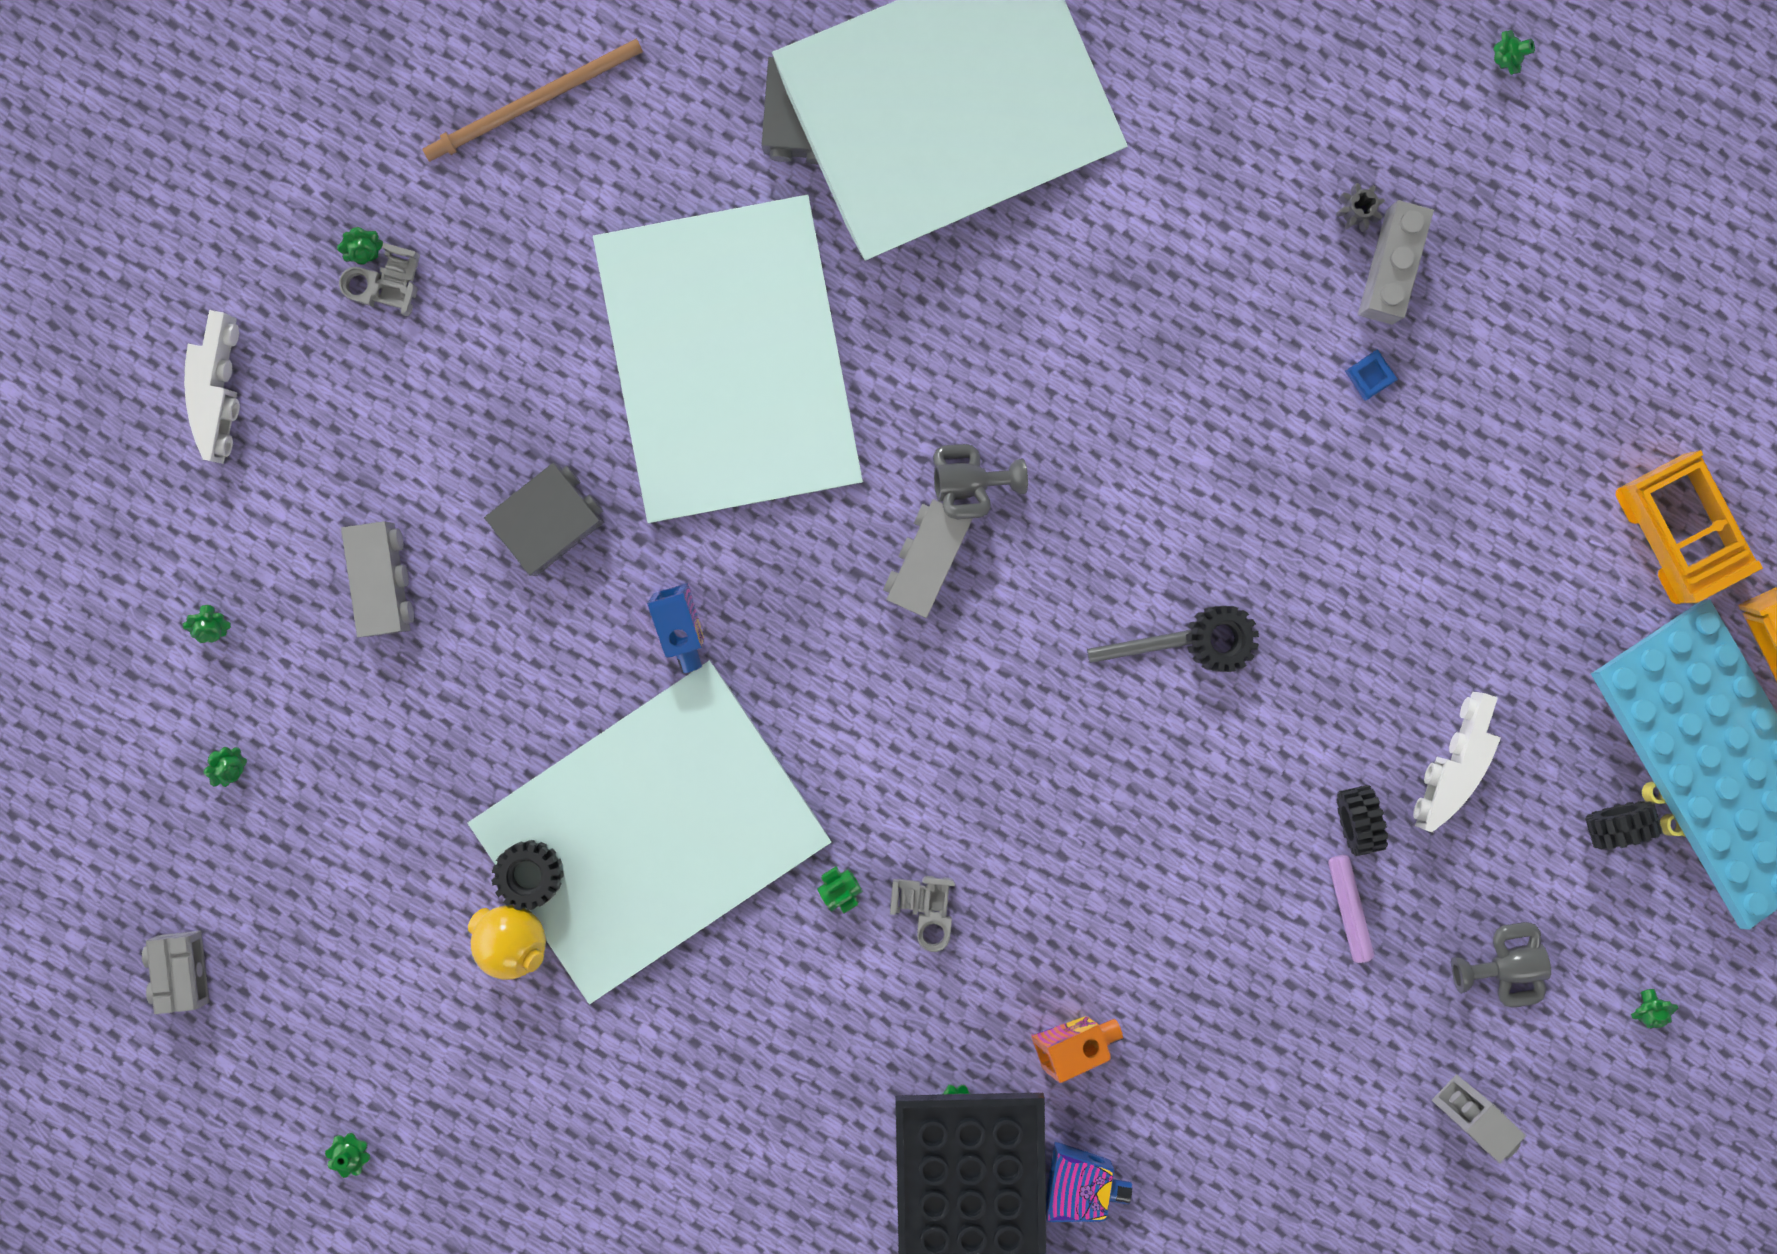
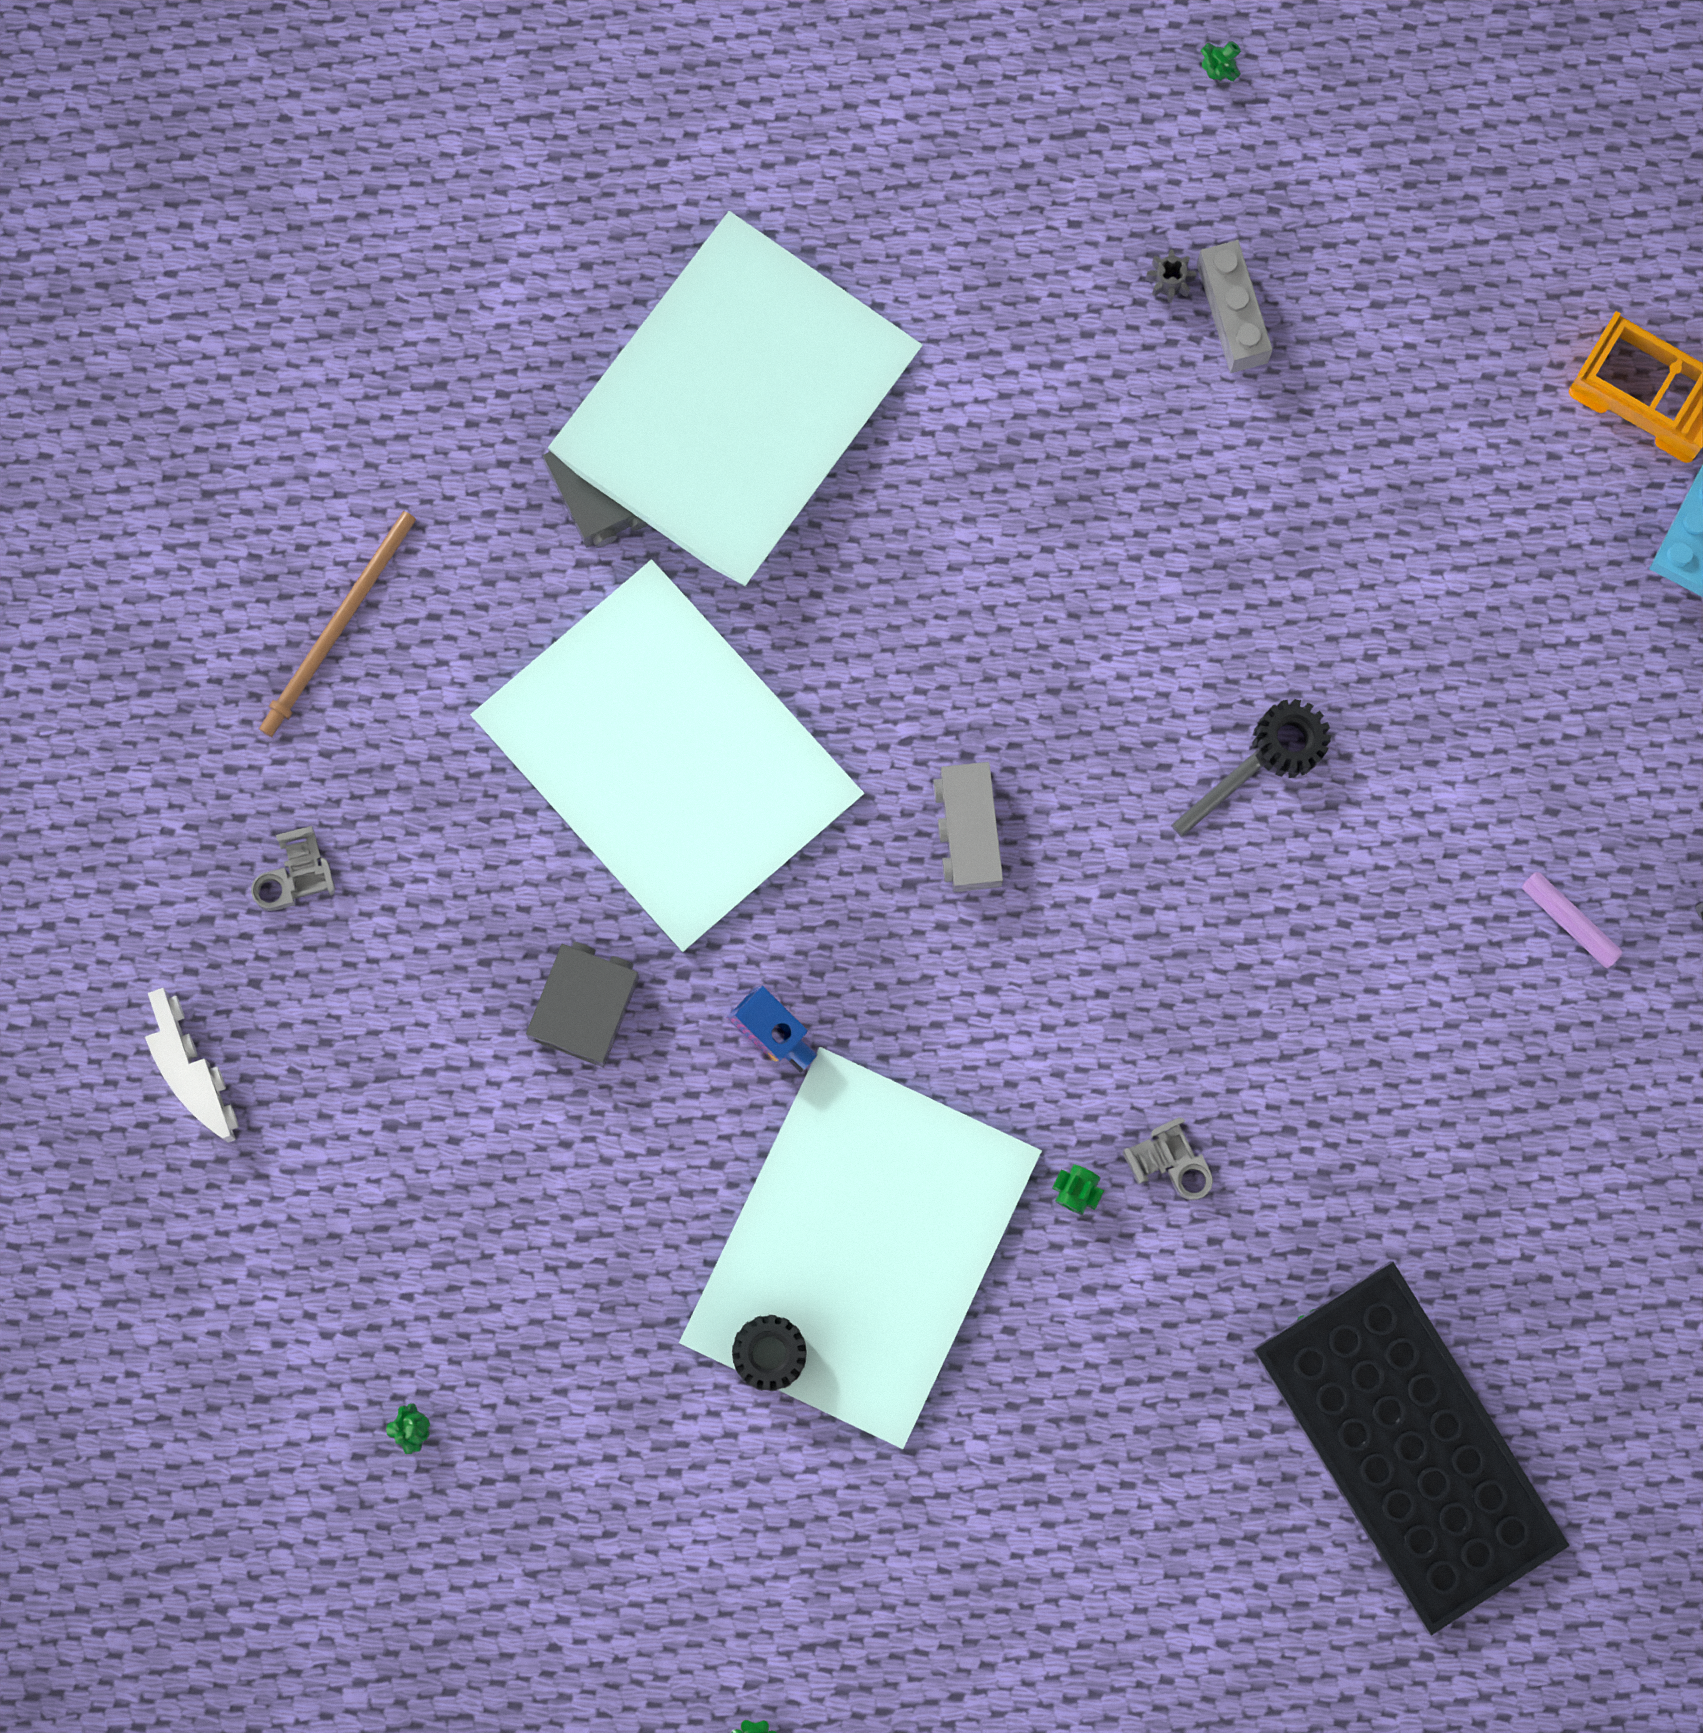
camera: 25 degrees left, 10 degrees down
light grey brick [142,931,209,1014] -> none
green plant [183,605,231,643] -> none
green plant [337,227,383,265] -> none
light grey brick [341,521,414,637] -> none
yellow brick [468,905,546,980] -> none
dark grey piece [933,444,1028,520] -> none
orange torso [1031,1016,1123,1083] -> none
torso [1046,1142,1132,1222] -> none
black tyre [1336,785,1388,856] -> none
blue tile [1345,349,1398,401] -> none
white slope [1413,692,1501,832] -> none

